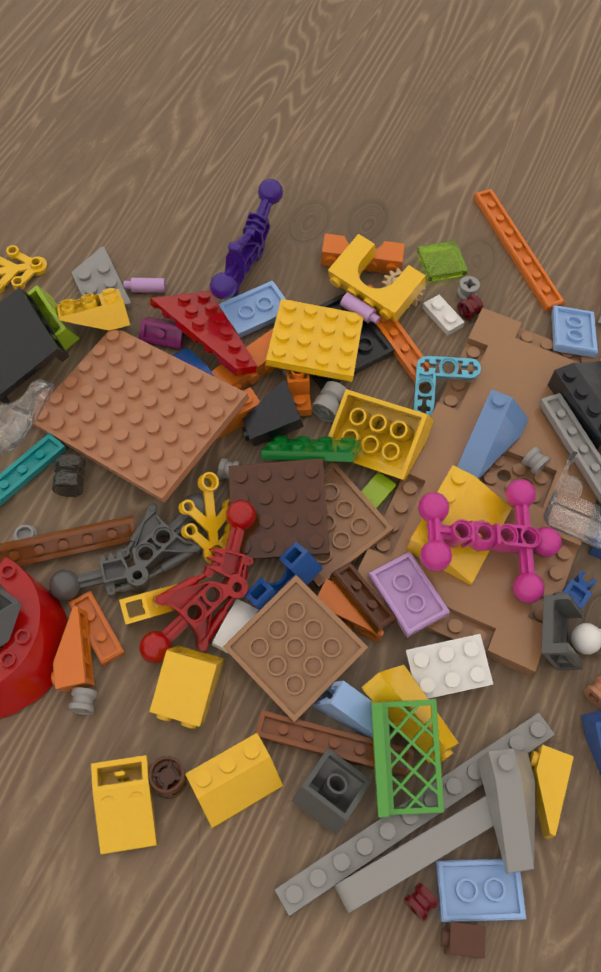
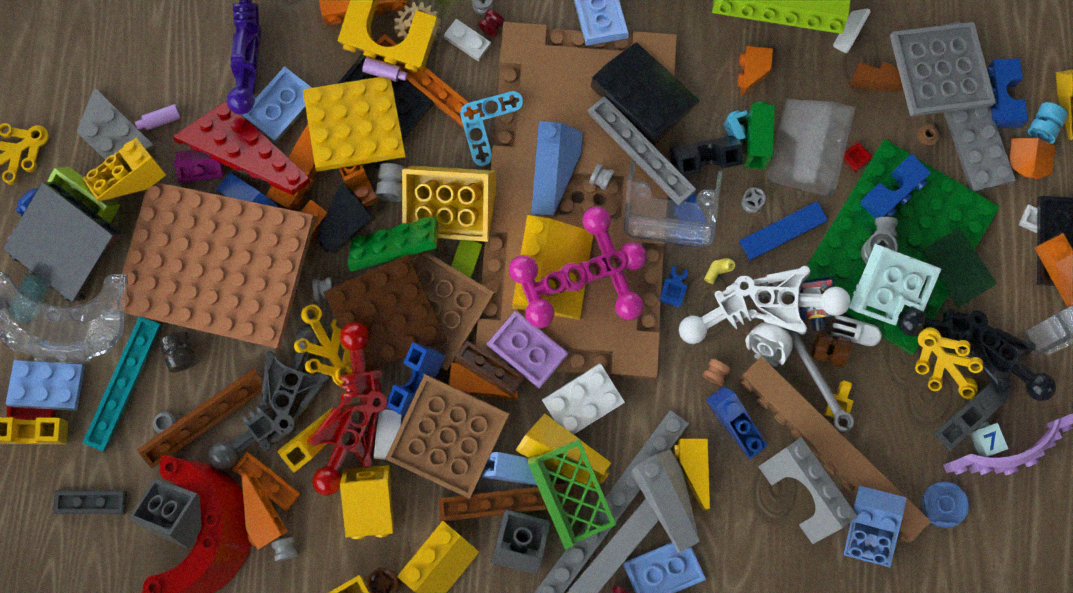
camera: 20 degrees left, 15 degrees up
dark grey panel [542,592,583,670] -> none

